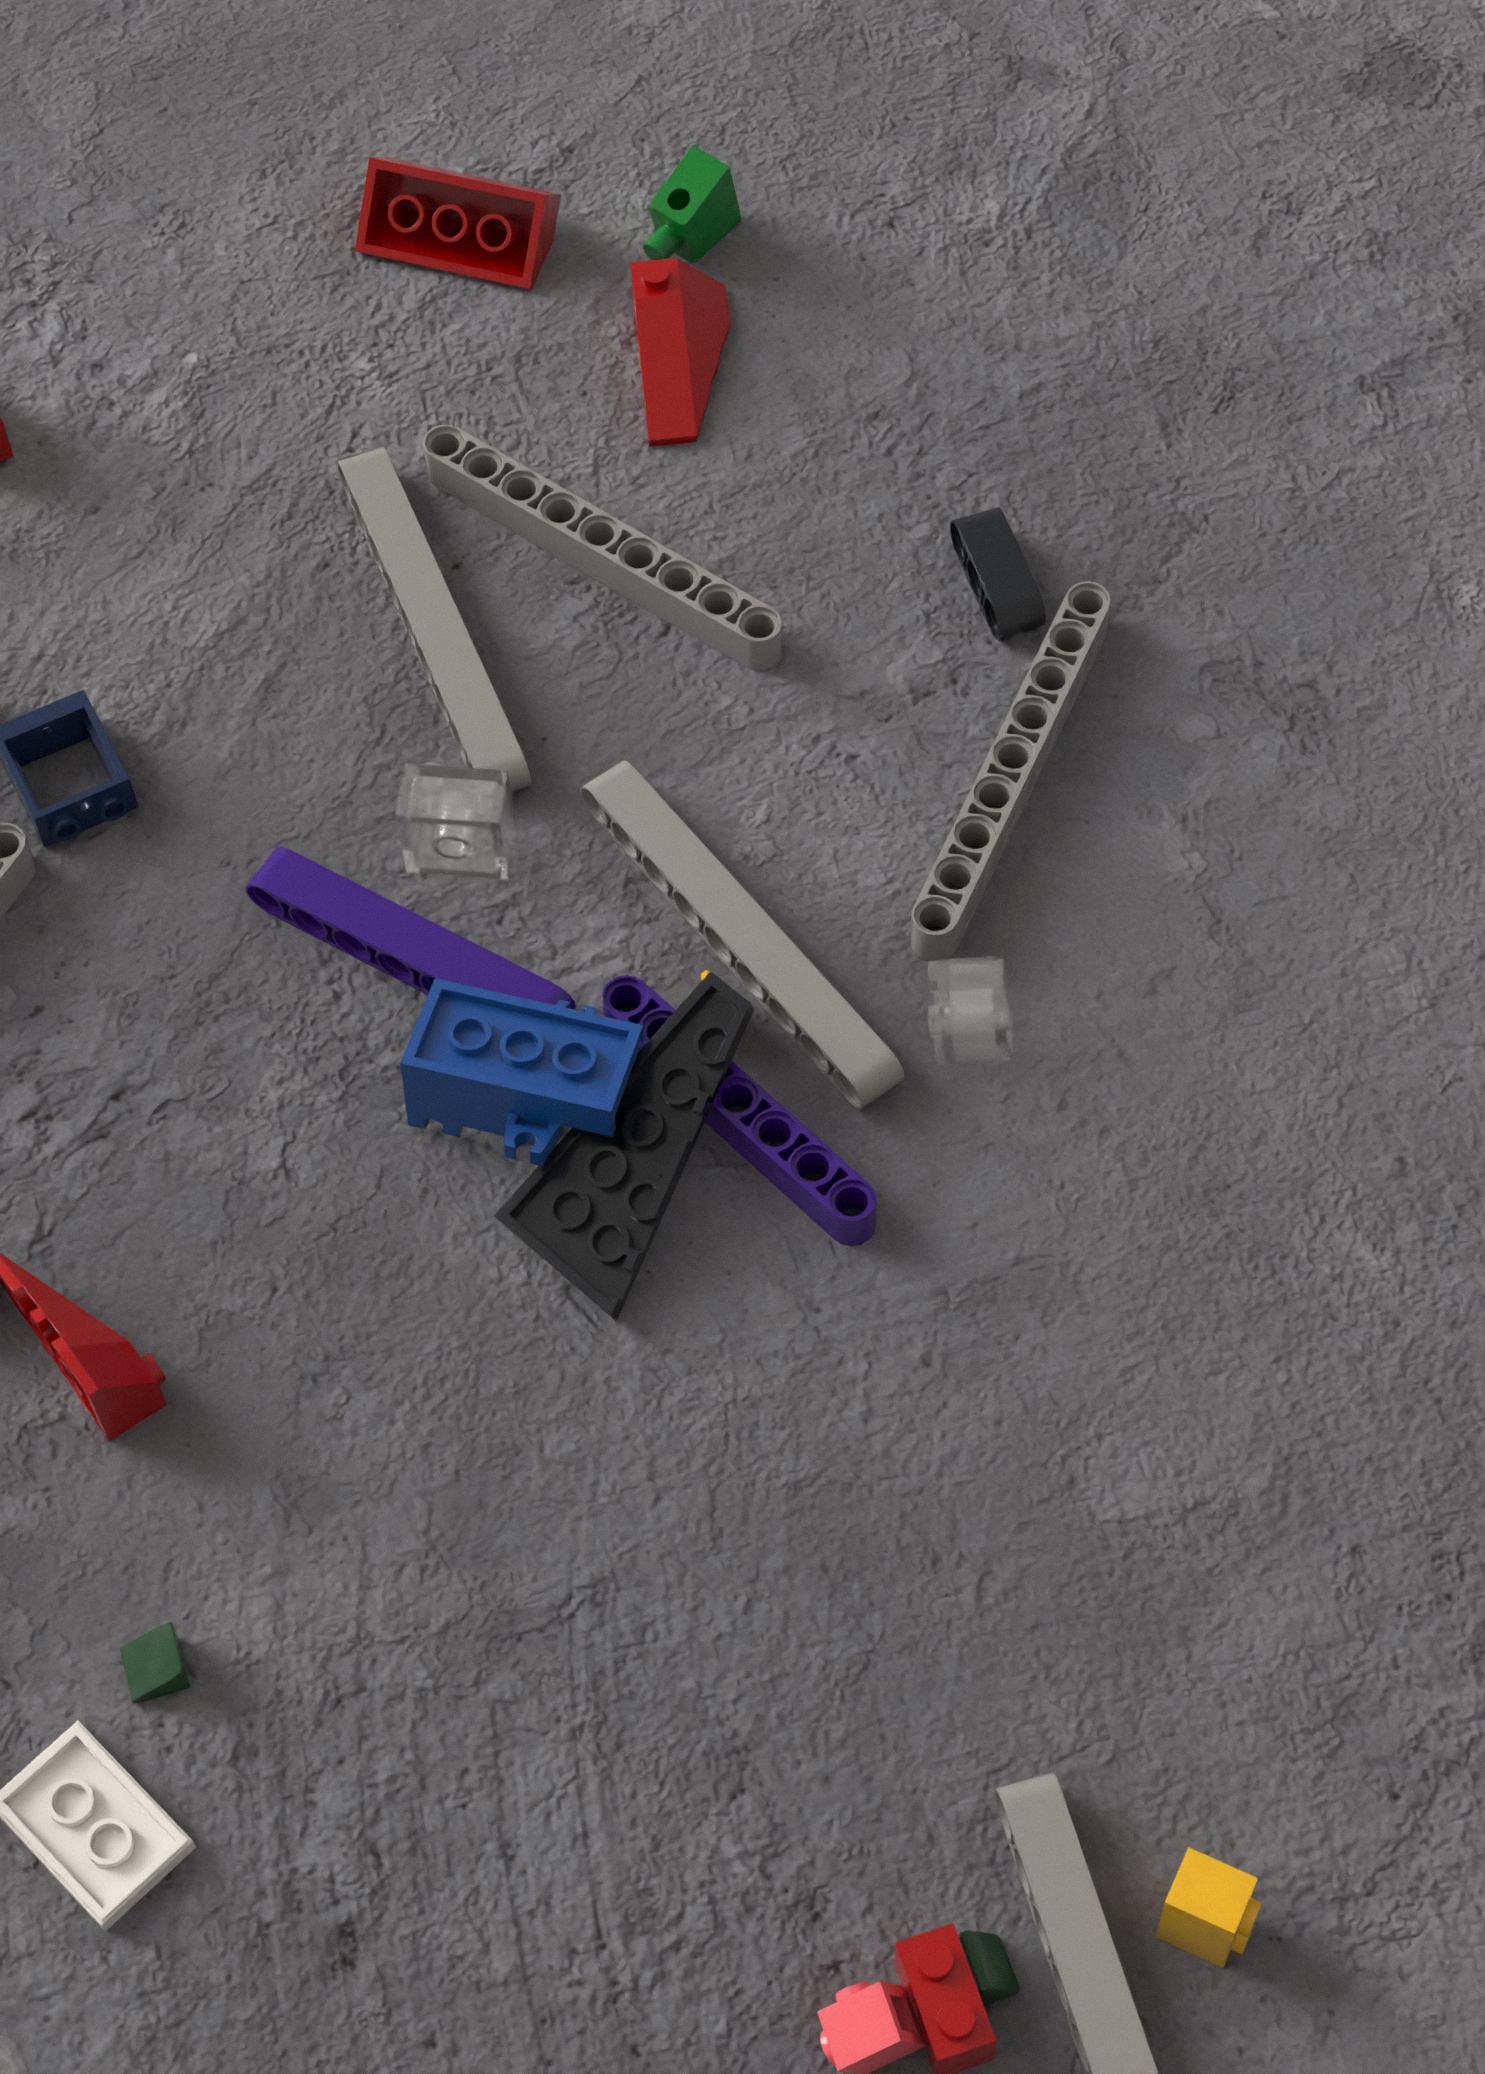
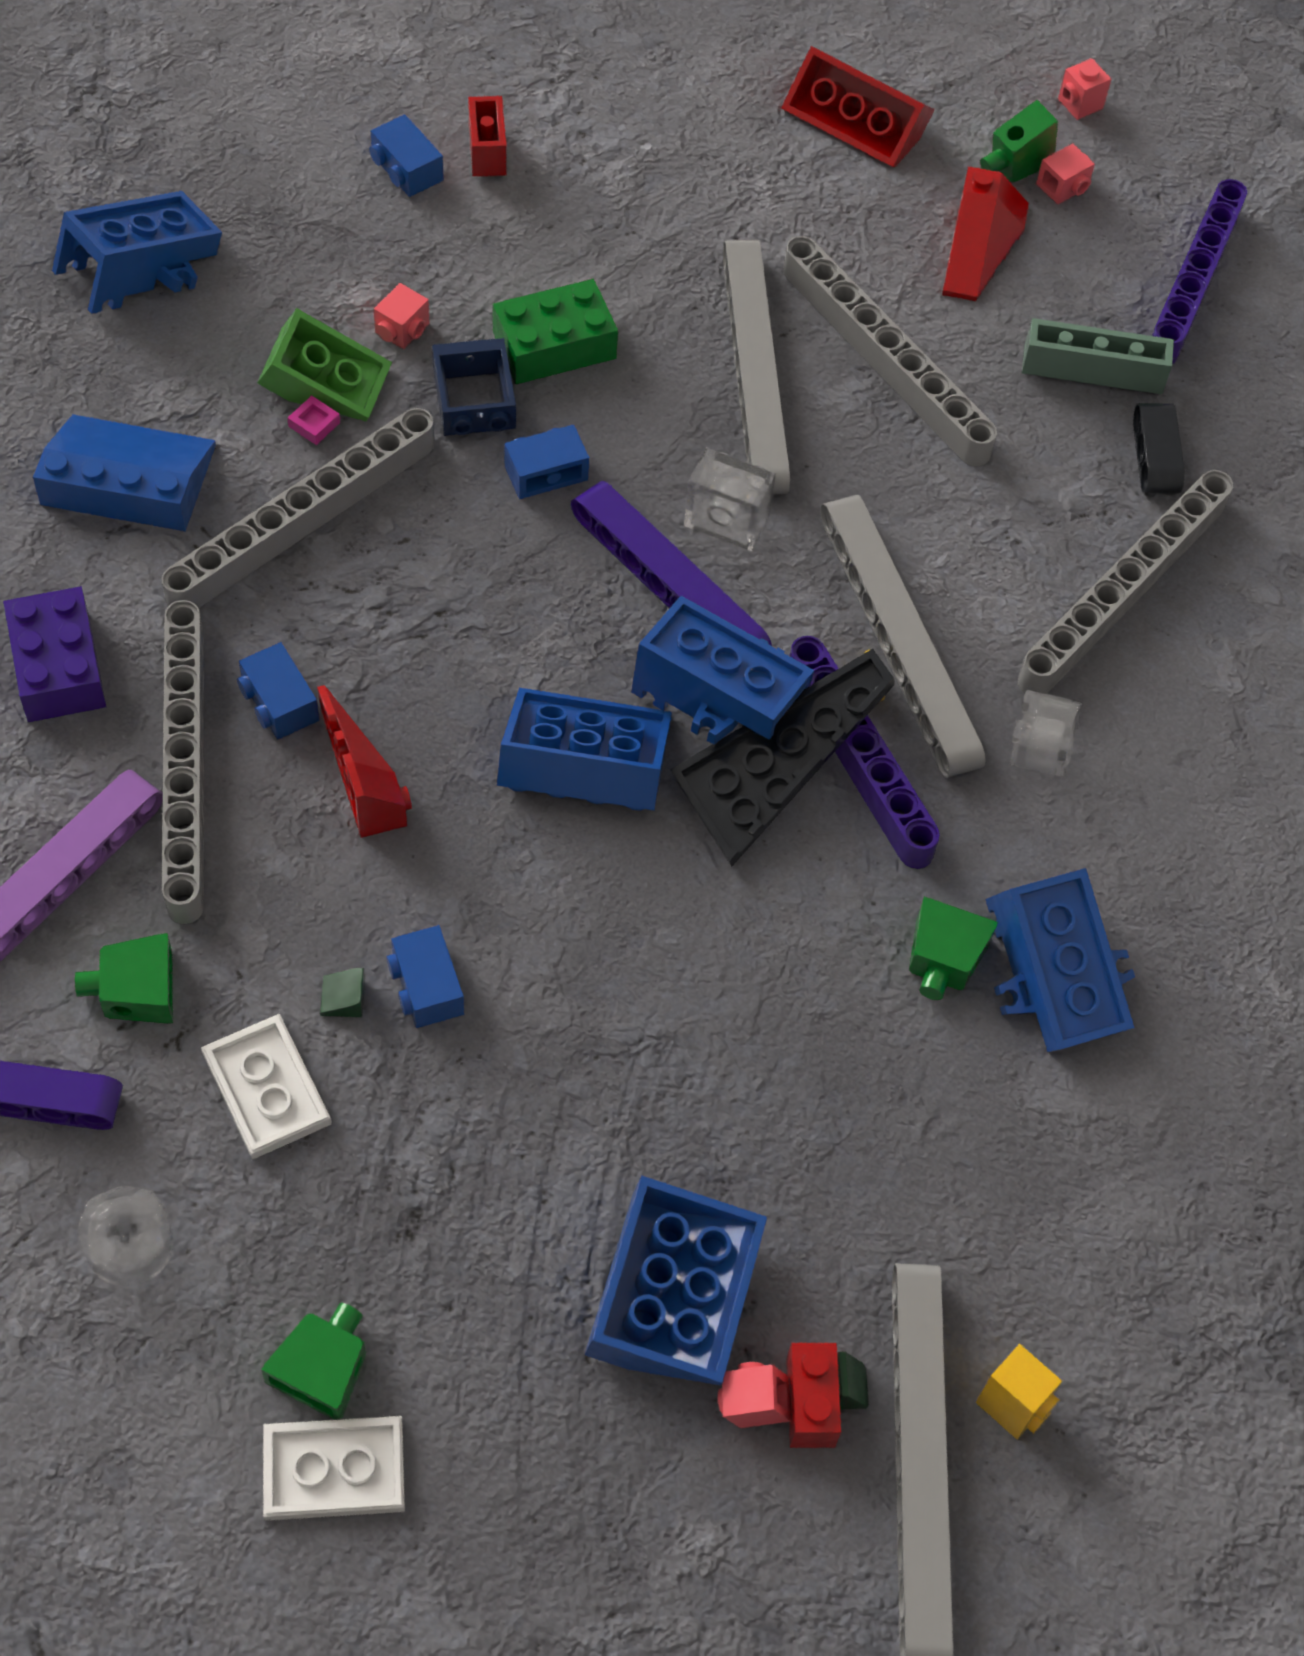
camera: 10 degrees right, 0 degrees up
none -> blue brick [386,925,464,1028]
none -> green brick [493,278,618,385]
none -> blue slope [497,688,672,810]
none -> blue brick [504,424,589,500]
none -> blue slope [585,1176,767,1385]
none -> green torso [909,896,998,1000]
none -> blue piece [985,868,1135,1052]
none -> sand green brick [1022,318,1174,394]
none -> coral brick [1036,143,1095,204]
none -> coral brick [1058,58,1111,120]
none -> dark purple beam [1152,179,1247,364]

